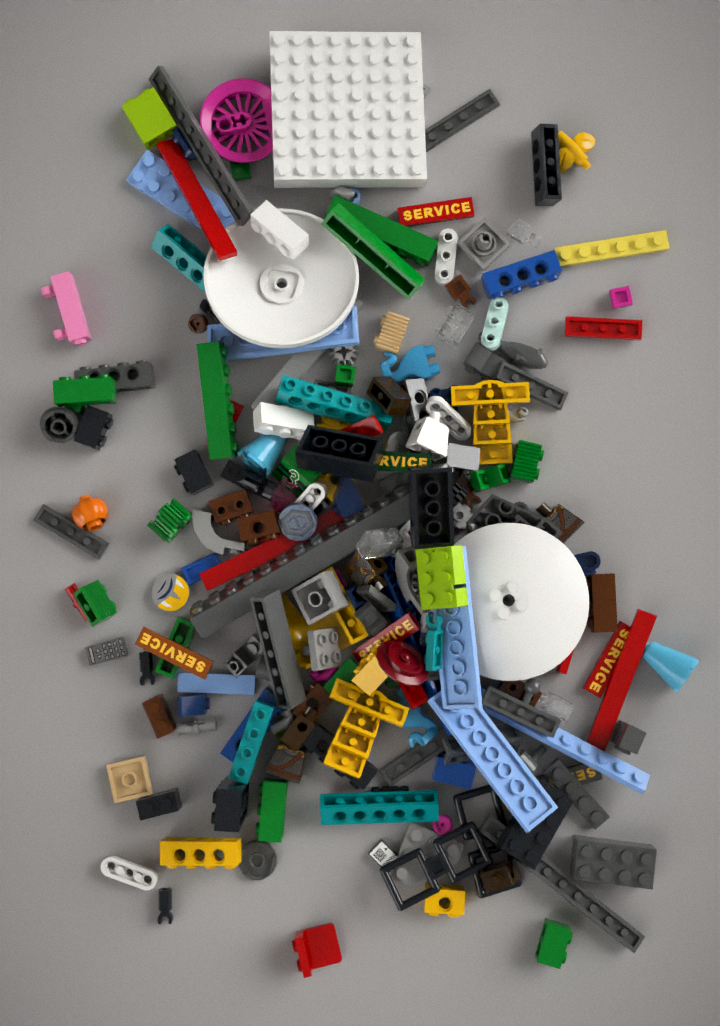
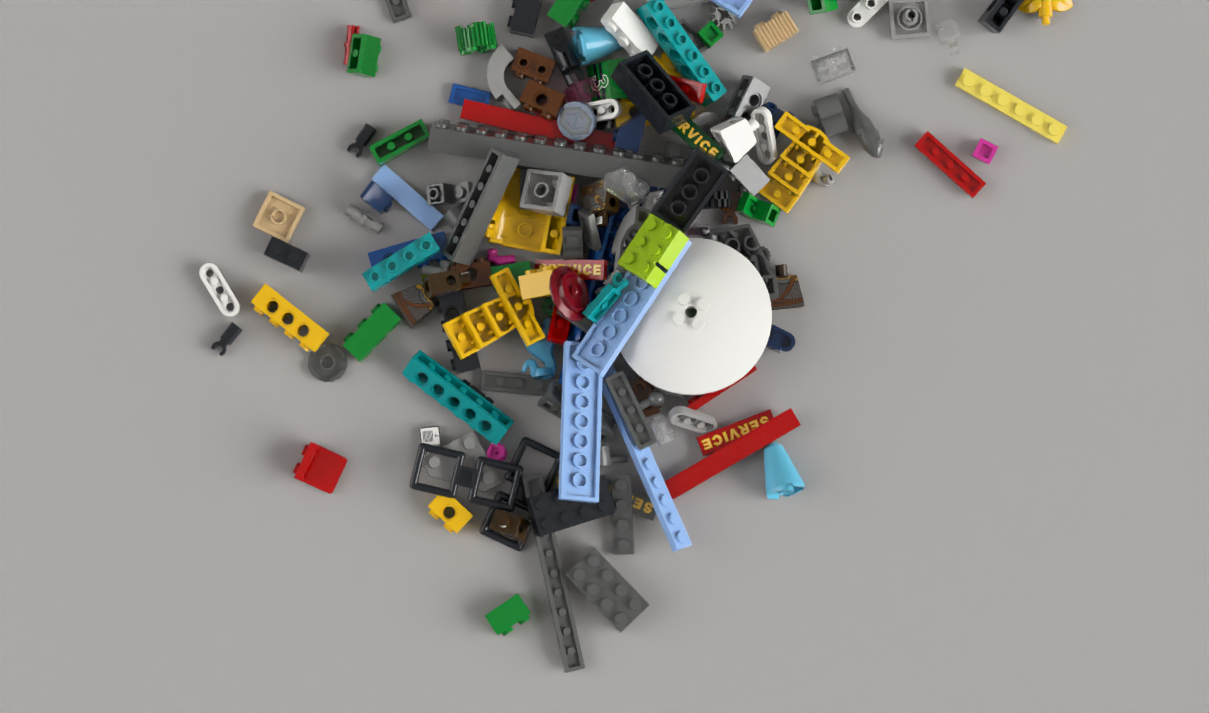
camera: 35 degrees right, 0 degrees up
tile [85,637,128,666] -> none
dark orange tile [135,626,214,680] -> none
reddish brown brick [142,694,176,739] -> none
tile [152,574,190,612] -> none
black brick [211,776,250,832] -> none
light grey plate [302,627,341,671] -> none
dark brown brick [366,376,412,415] -> none
dark azure hips [380,344,441,383] -> none
blue brick [432,753,476,790] -> none
reddish brown plate [444,274,477,311] -> none
light grey bracket [453,503,473,529] -> none
blue brick [481,250,562,300] -> none
light aqua plate [481,297,509,351] -> none
dark grey tile [493,361,568,410] -> none
green brick [510,440,544,484] -> none
reddish brown brick [586,573,618,633] -> none
dark grey brick [611,720,646,755] -> none
none -> light grey plate [668,406,717,434]

